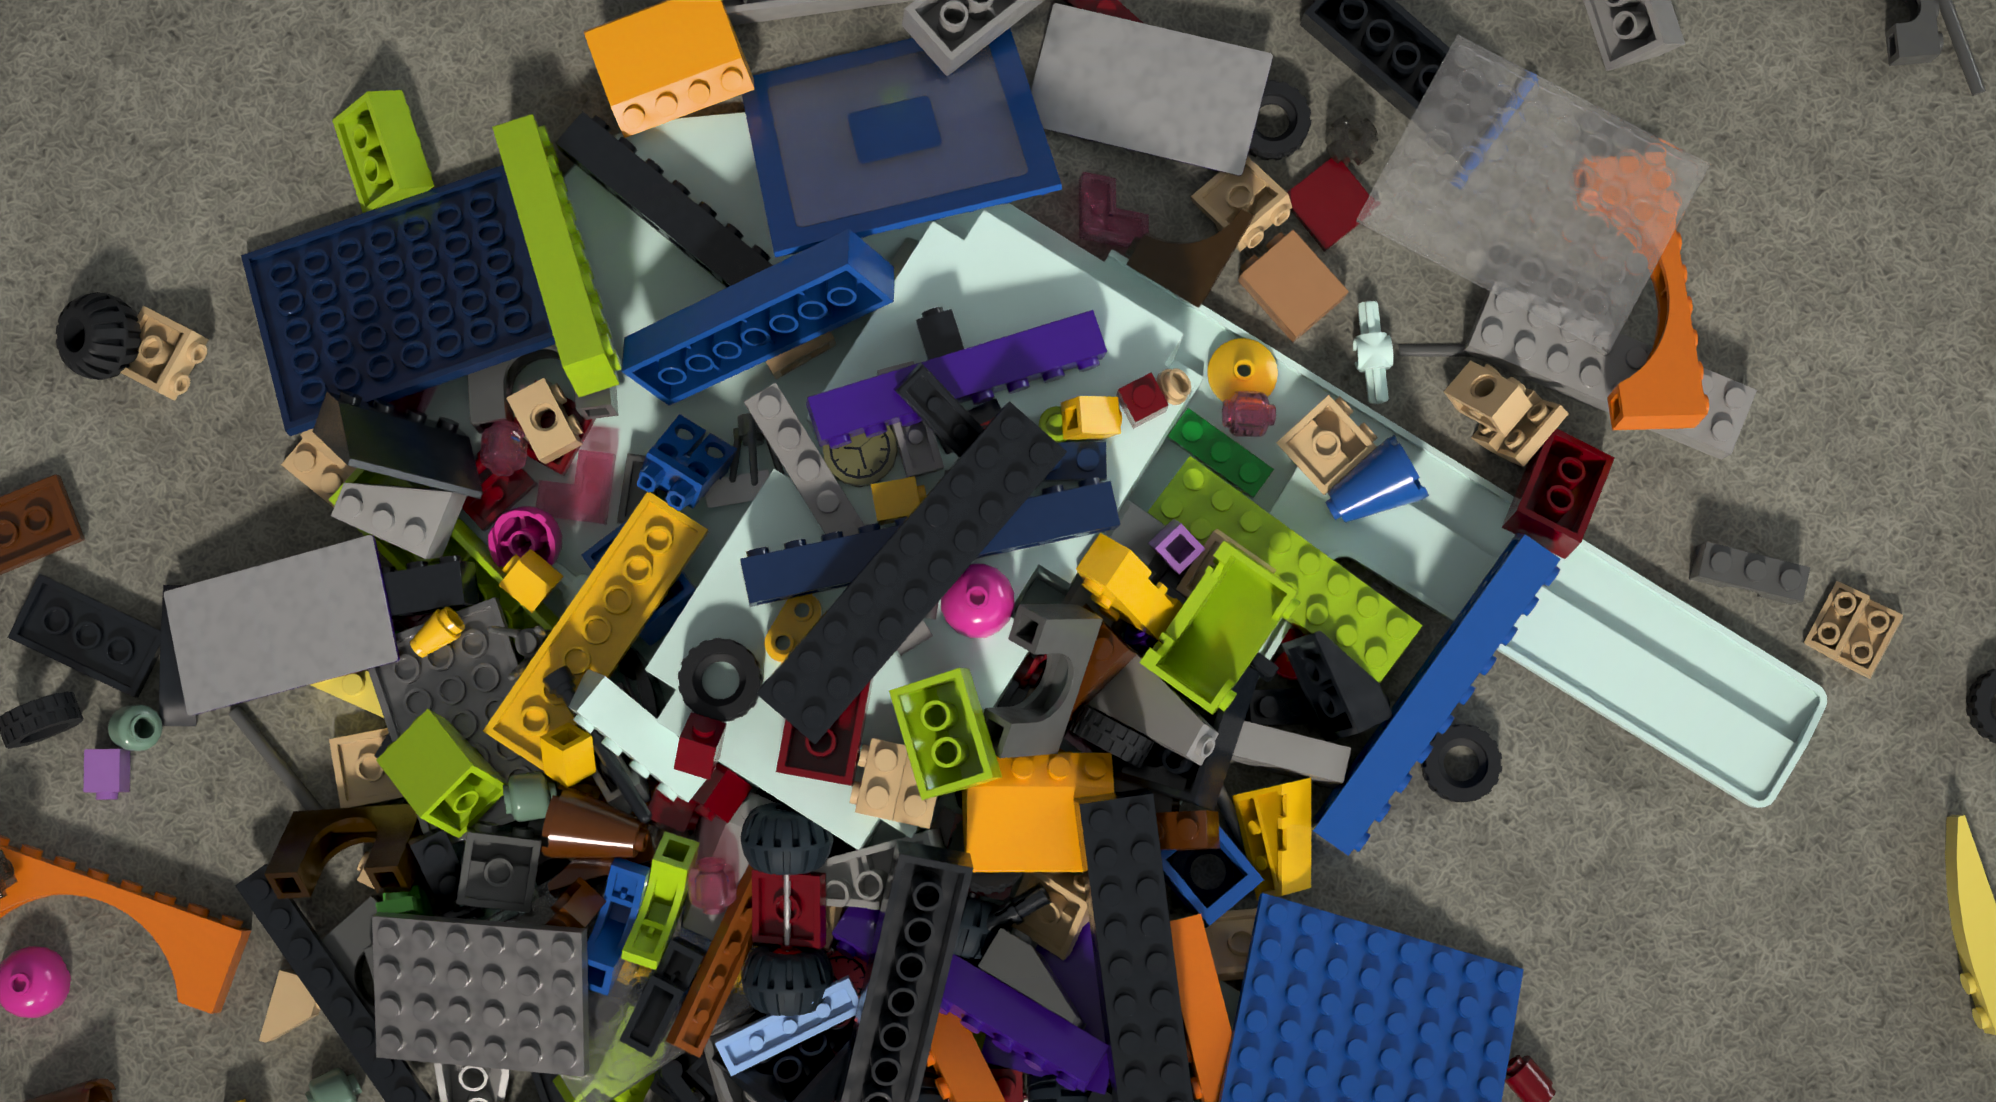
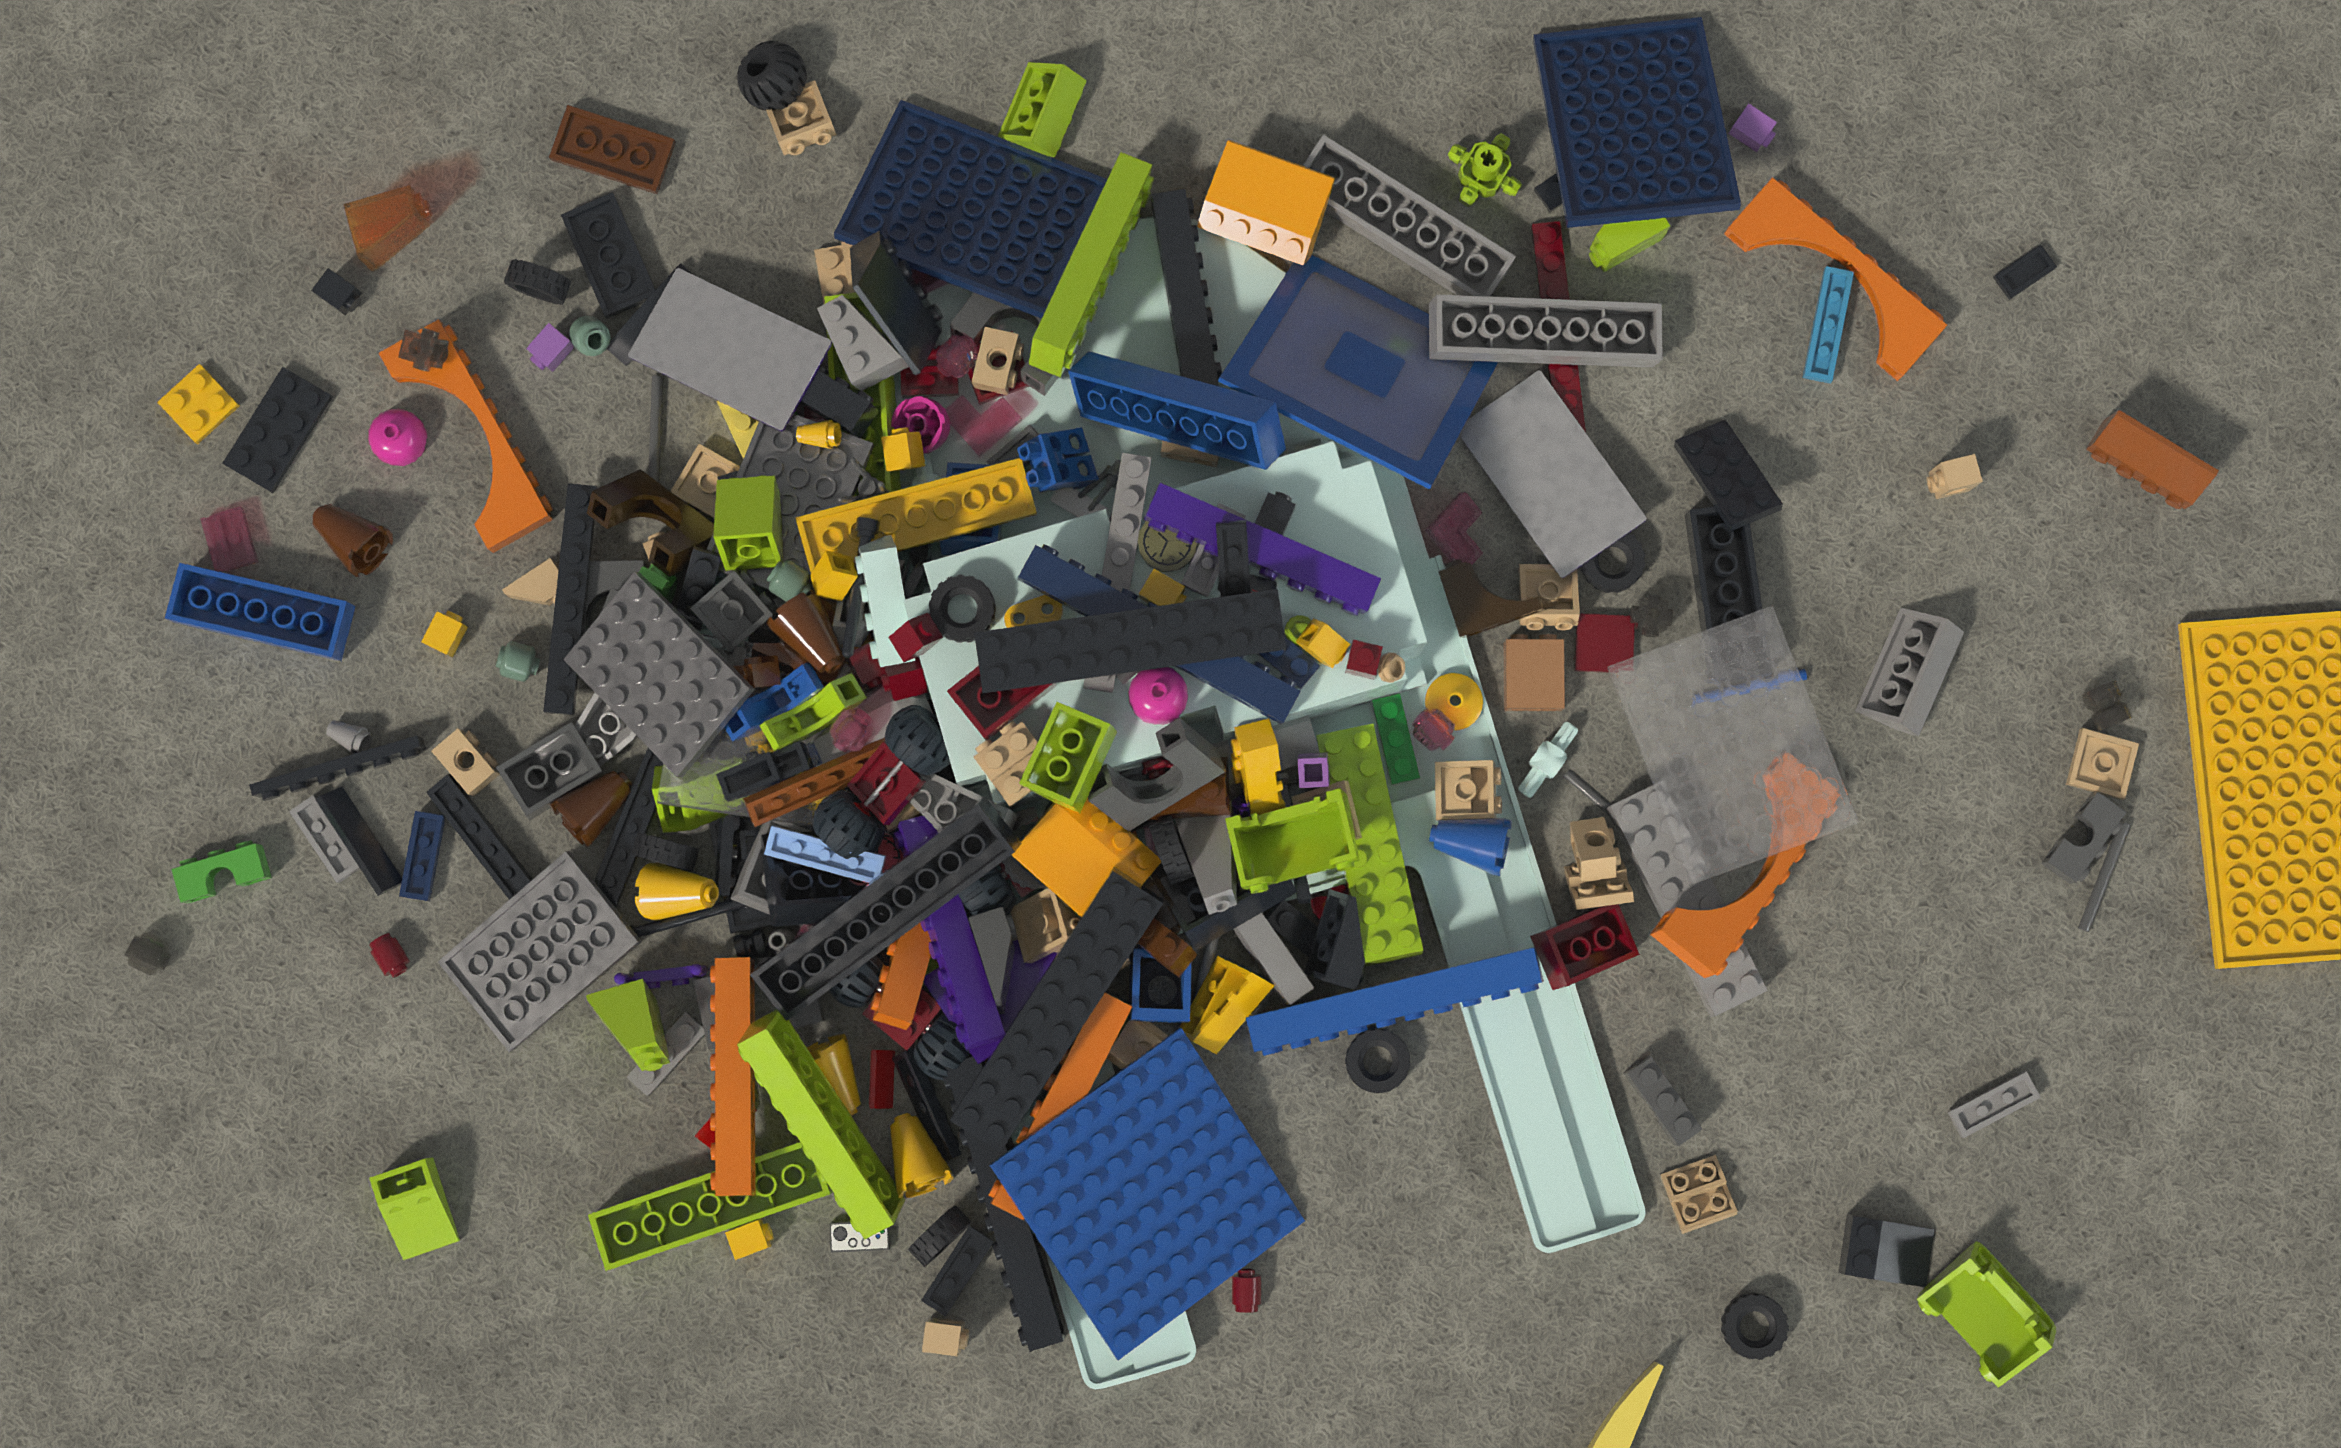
camera: 45 degrees right, 0 degrees up
black pin [983,882,1052,936] -> none

